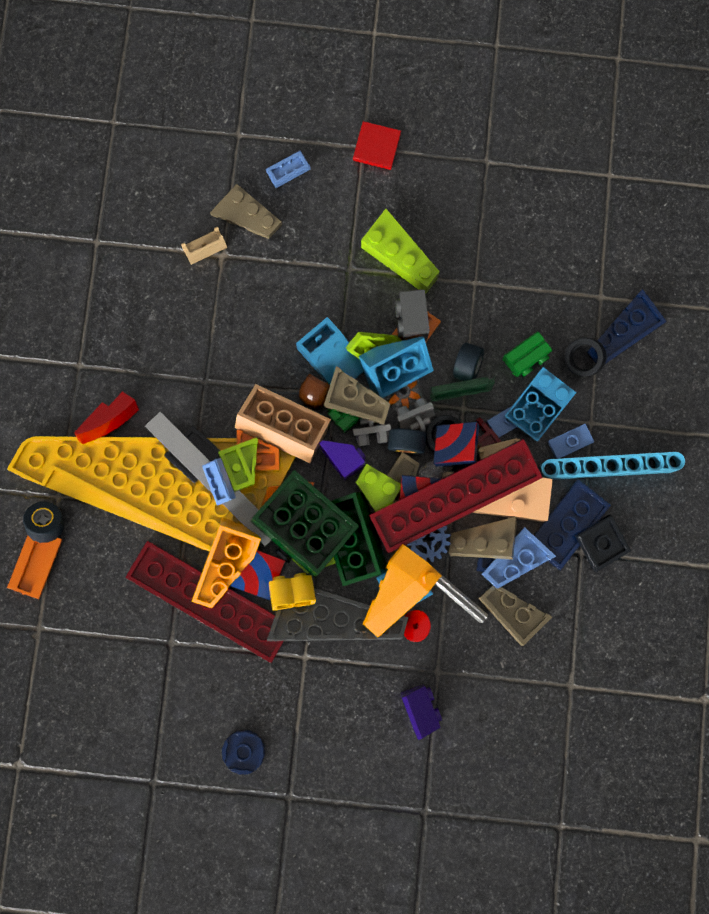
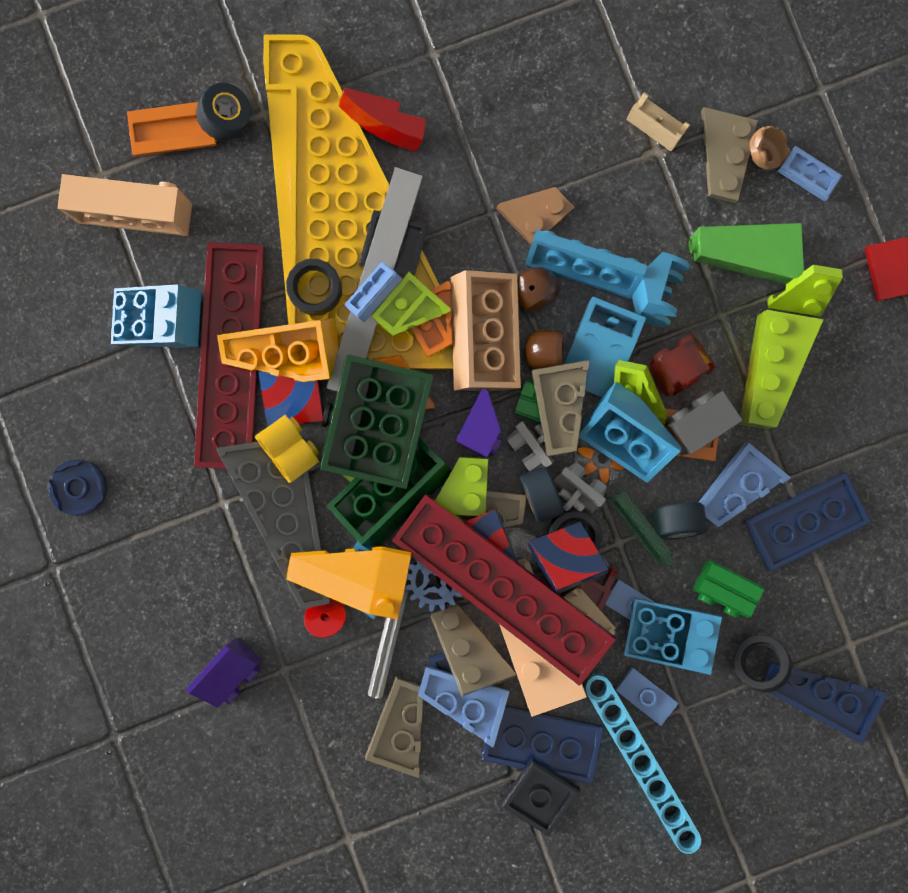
camera: 65 degrees right, 5 degrees up
none -> light nougat brick [57,174,192,236]
none -> dark azure slope [111,285,201,348]
none -> black tyre [286,259,342,316]
none -> medium nougat wing [496,187,574,245]
none -> reddish brown helmet [517,267,560,312]
none -> dark azure hinge [525,229,690,327]
none -> clear red brick [649,334,717,398]
none -> bright green slope [689,223,804,284]
none -> medium blue wing [698,442,791,527]
none -> dark blue tile [744,472,872,572]
none -> medium nougat hair [750,126,790,170]
none -> lime wing [768,265,843,317]

